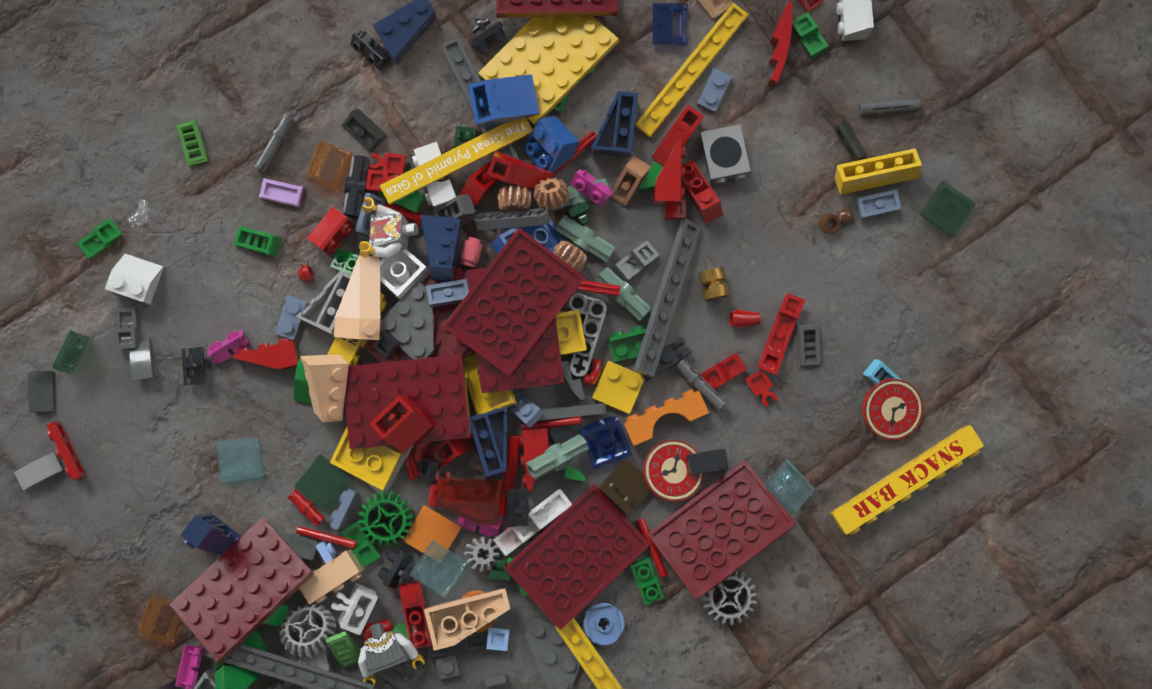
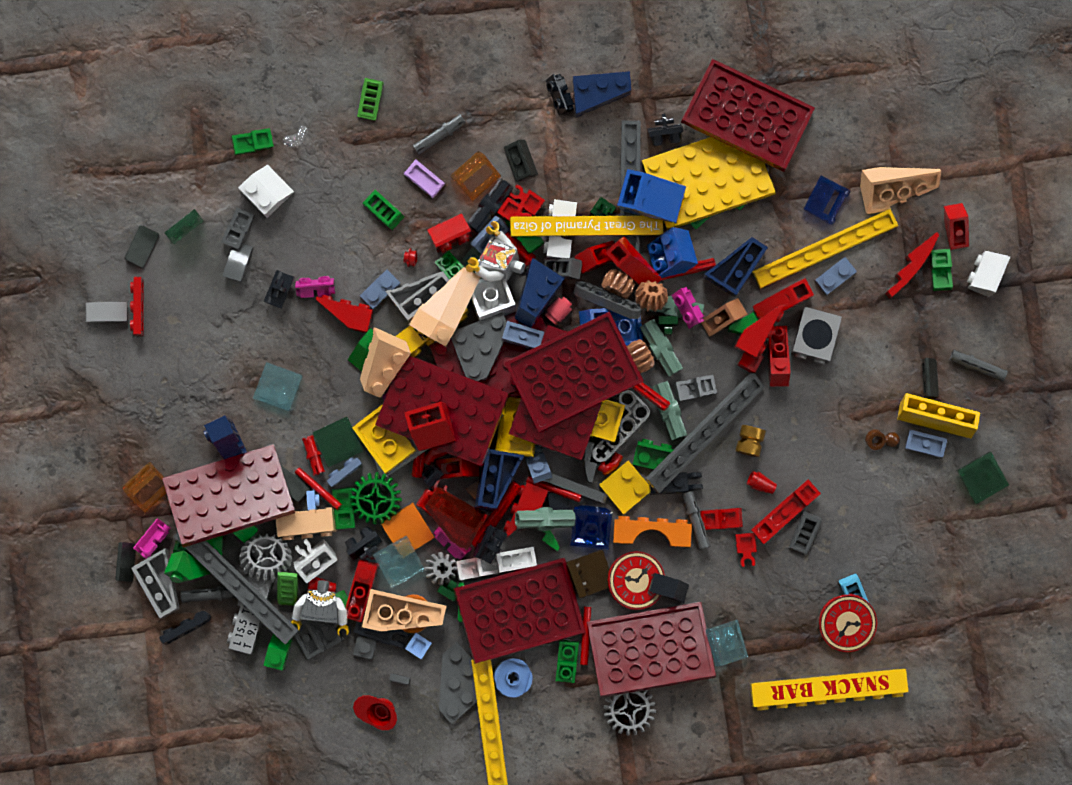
camera: 25 degrees right, 0 degrees up
black tile [373,330,401,359] -> none

